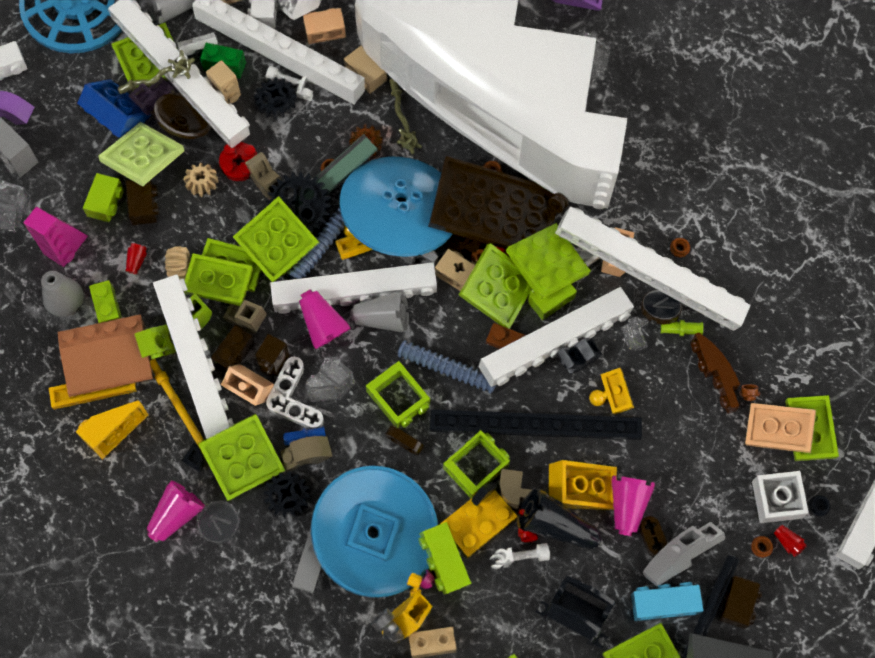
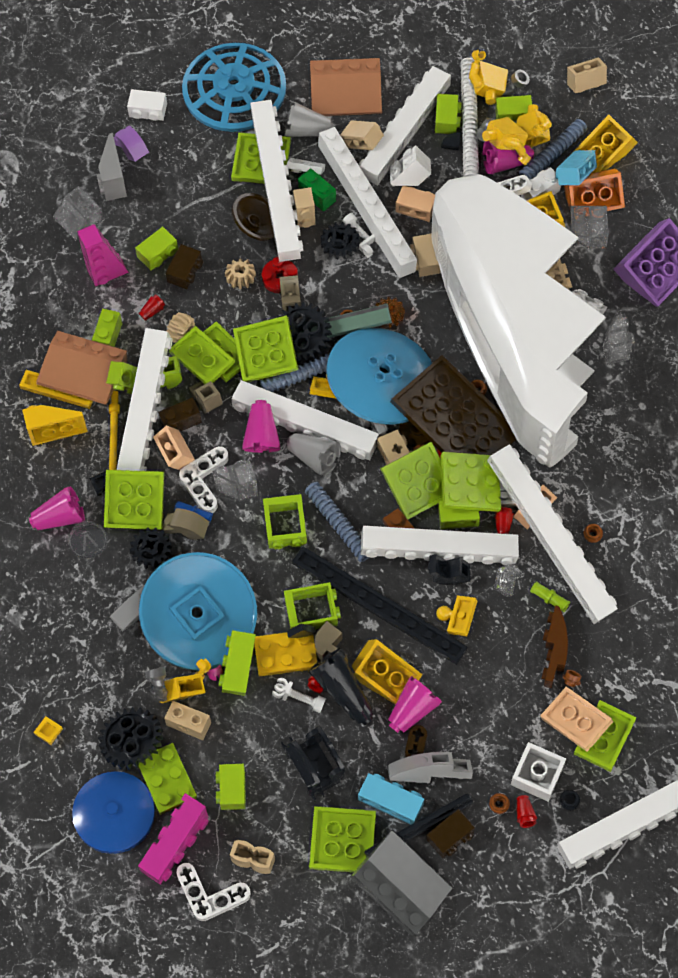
camera: 35 degrees right, 5 degrees down
light grey cone [41,271,84,317] -> none
blue slope [77,79,152,138] -> none
yellowish green plate [98,122,184,186] -> none
olive piece [118,50,195,94] -> none
clear purple brick [129,76,176,115] -> none
dark brown brick [255,334,290,377] -> none
dark brown beam [385,425,424,456] -> none
olive piece [389,79,422,155] -> none
dark brown bush [548,192,569,213] -> none
black tile [640,290,682,325] -> none
none -> red cone [495,507,514,534]

